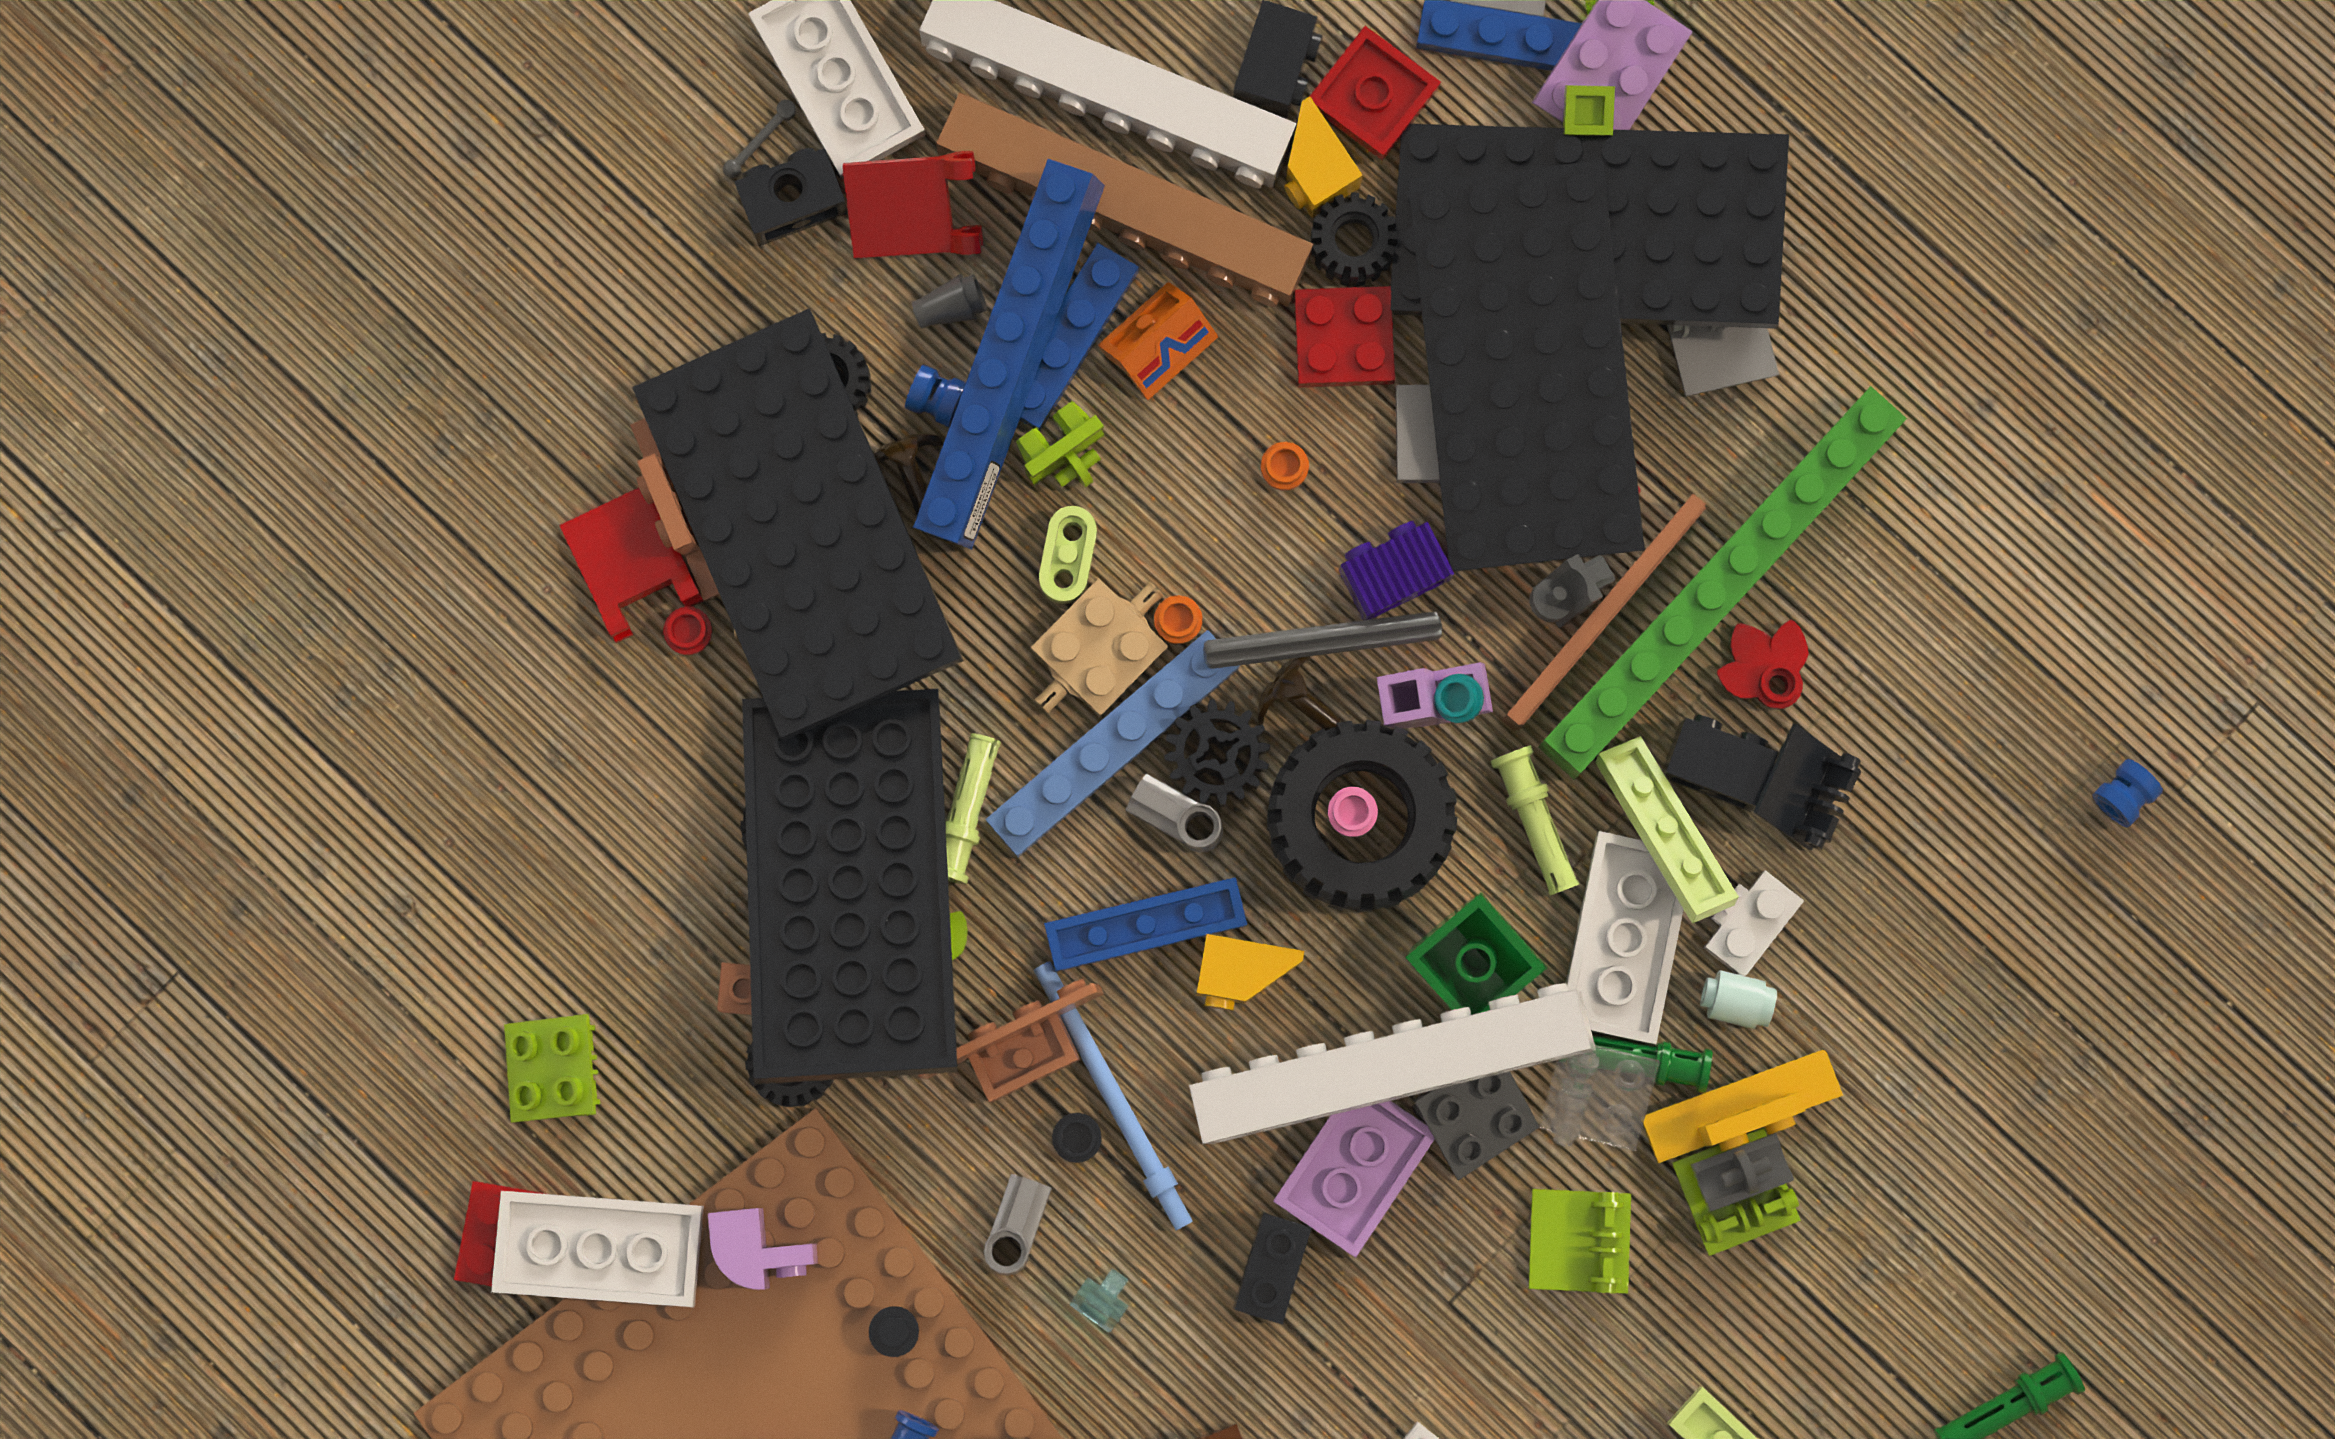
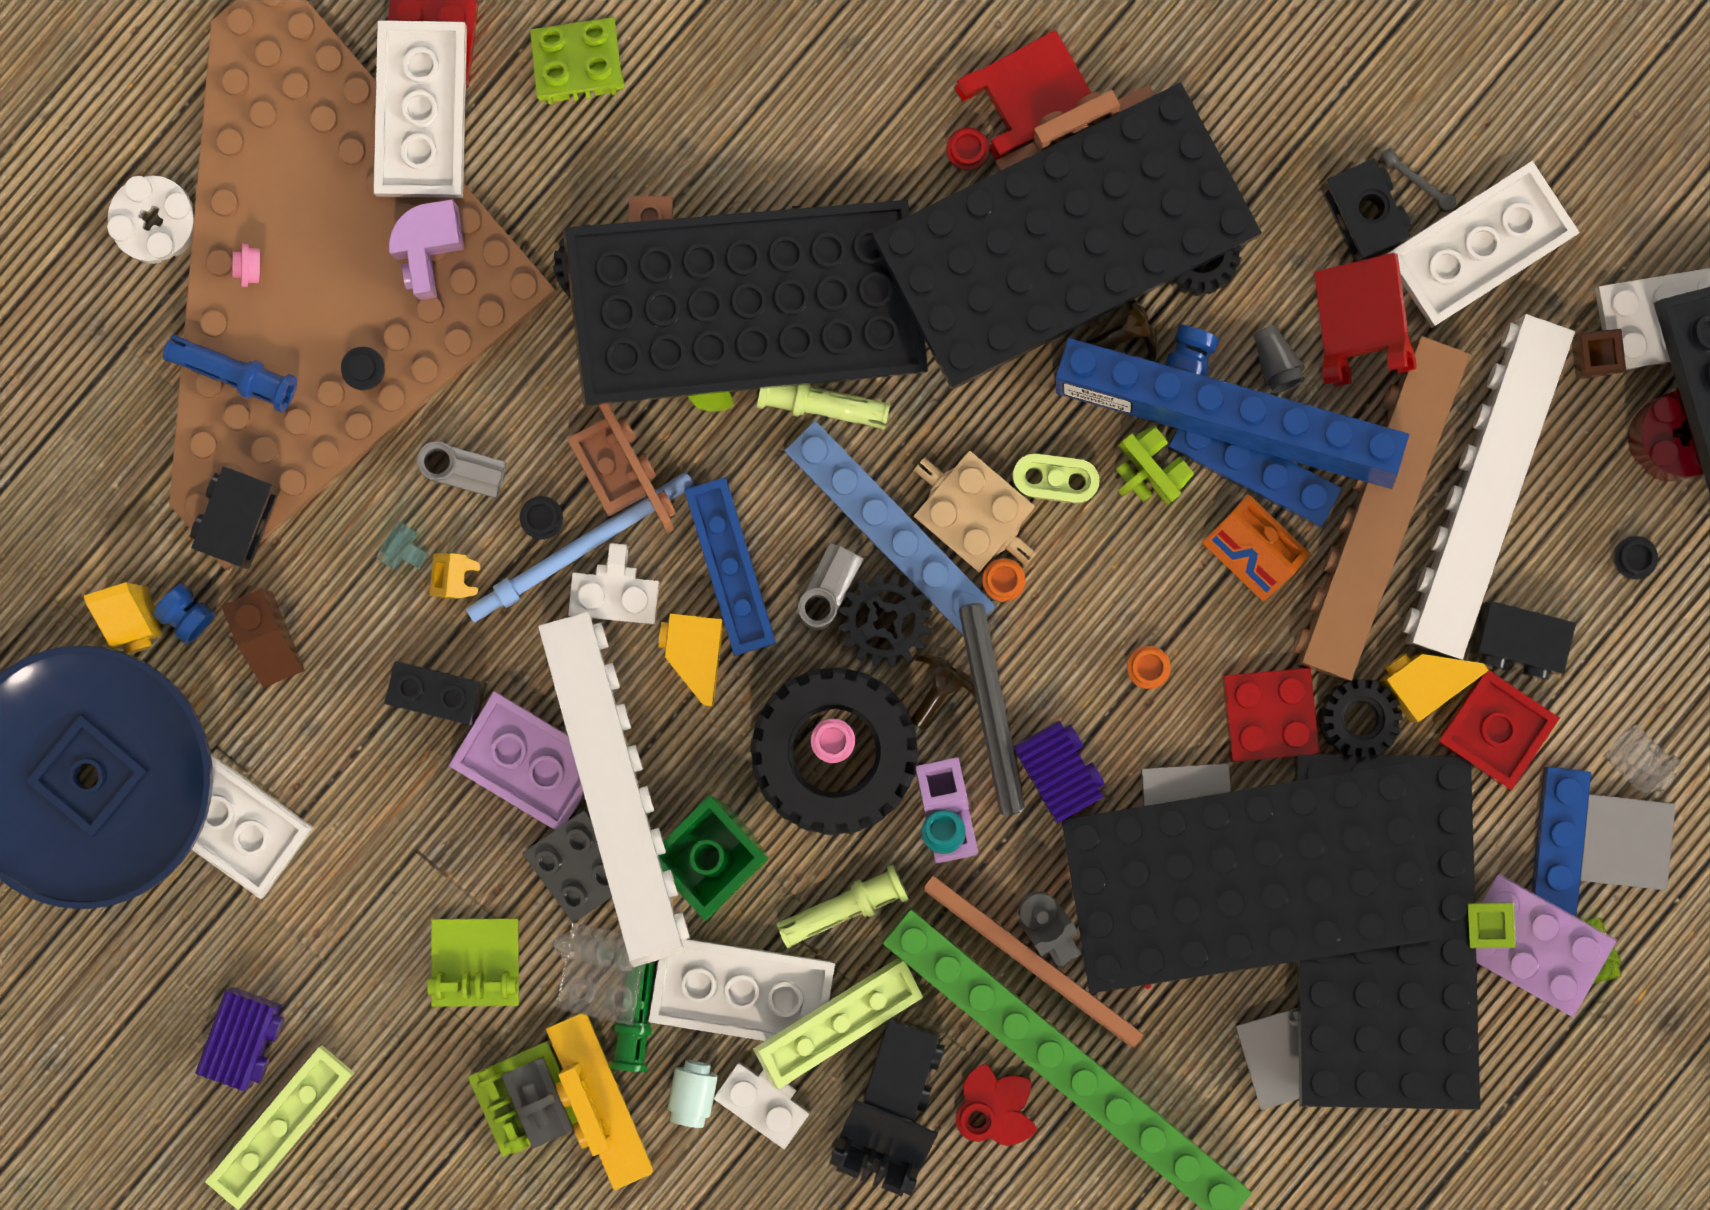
camera: 90 degrees right, 5 degrees up
none -> yellow tile [429,553,480,599]
none -> white hinge [568,543,660,625]

